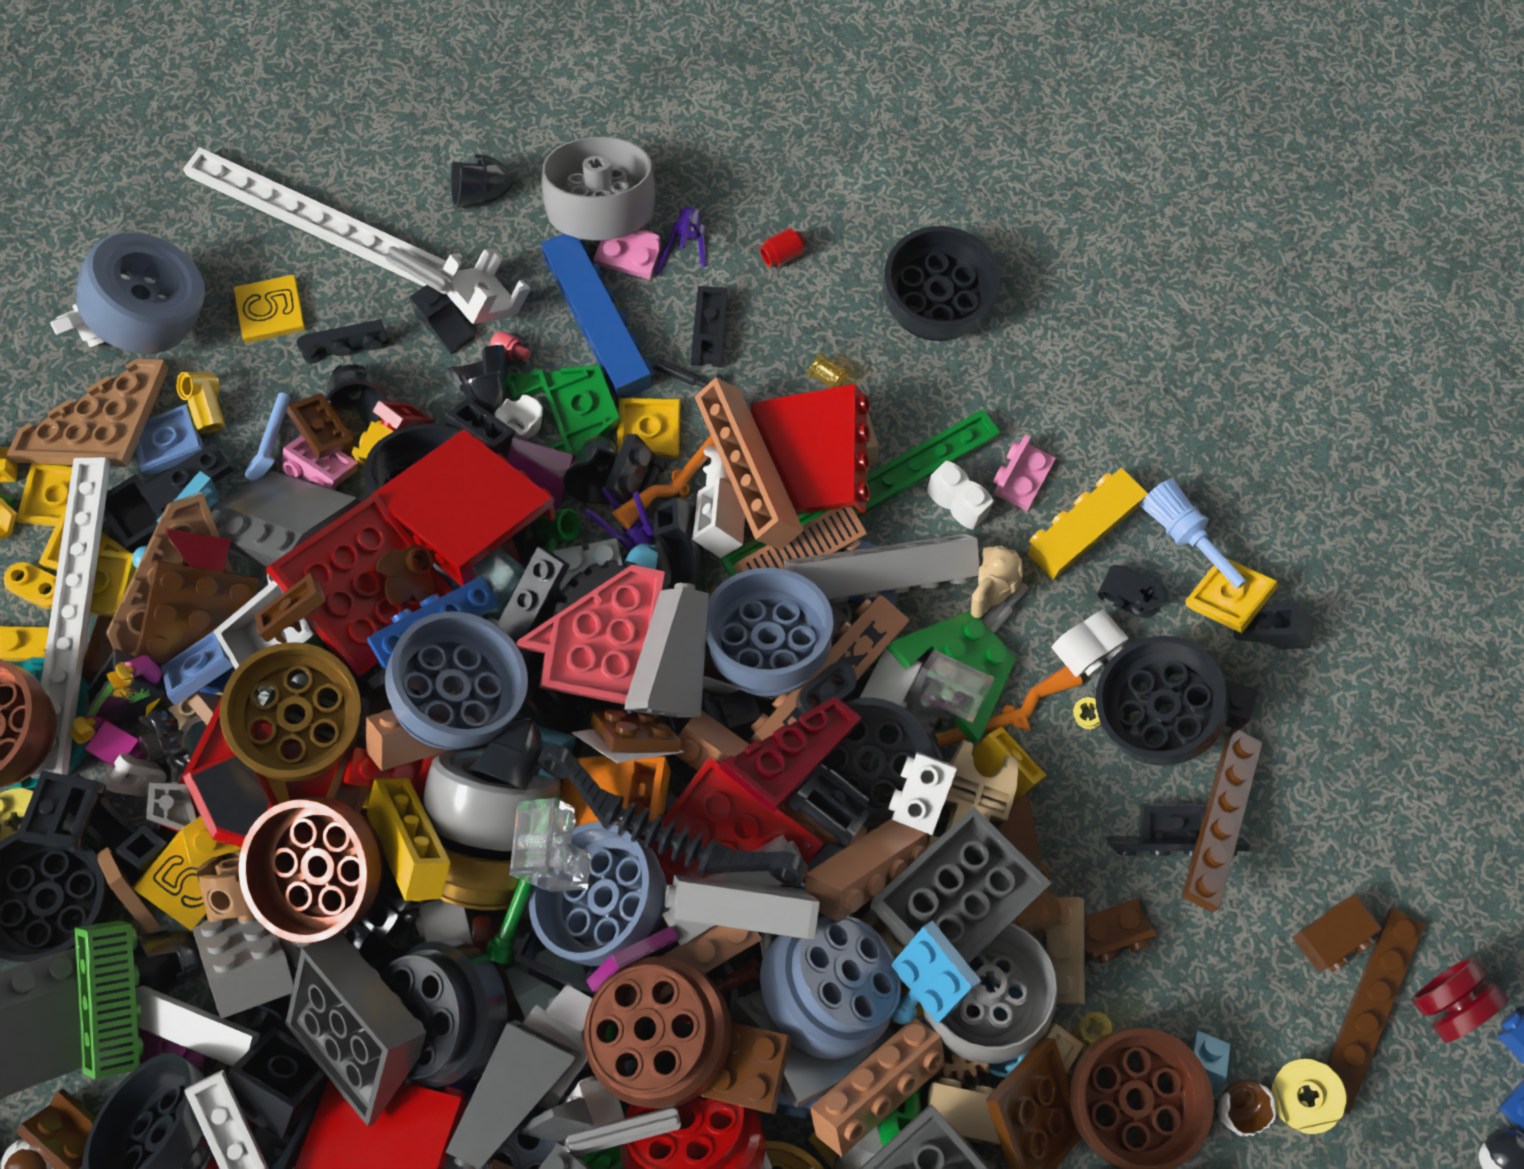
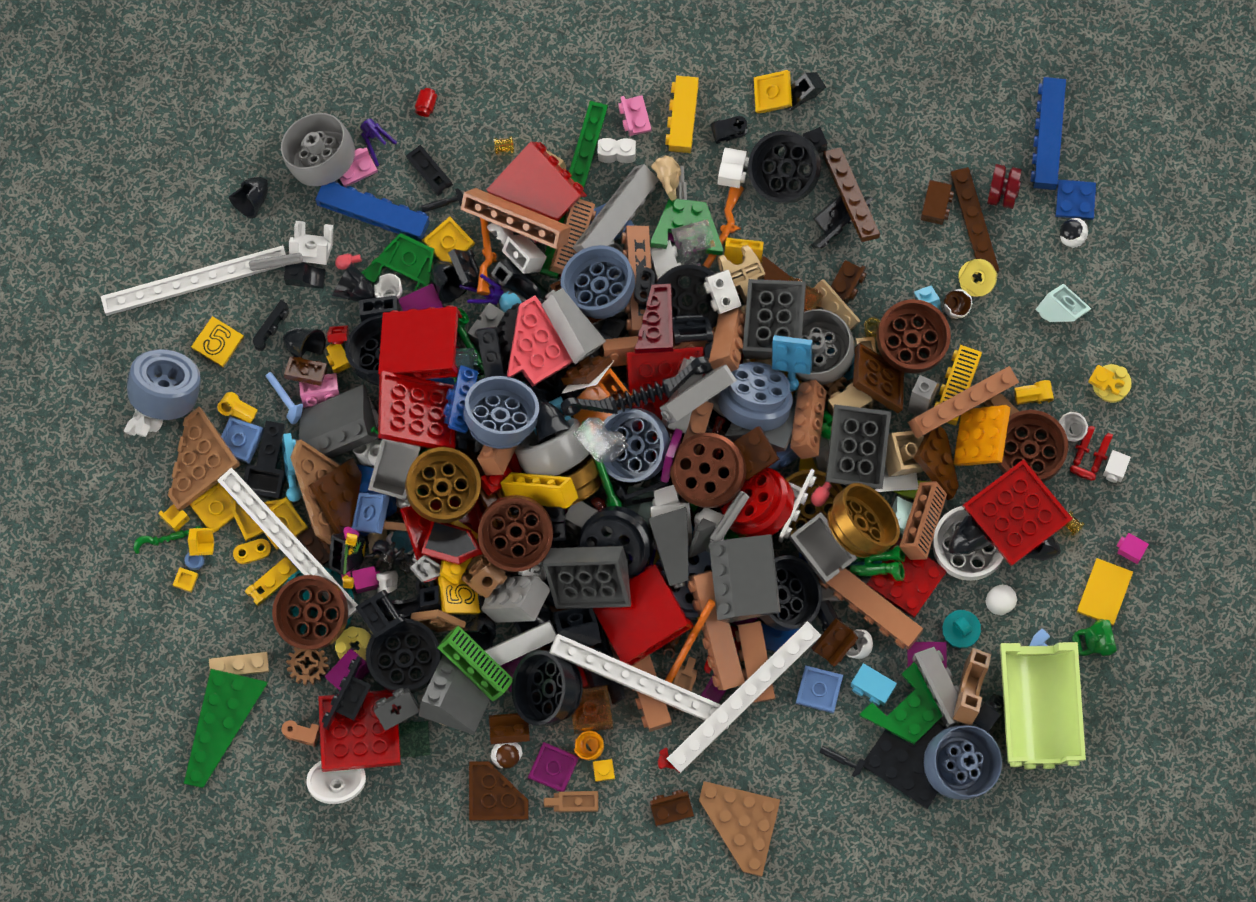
camera: 35 degrees left, 5 degrees up
dark red tile [165,527,231,572] -> none
reddish brown plate [254,573,326,644] -> none
reddish brown plate [376,544,435,605] -> none
black wheel [882,226,1000,341] -> none
light yellow bush [1073,697,1101,730] -> none
light blue piece [1140,478,1247,589] -> none

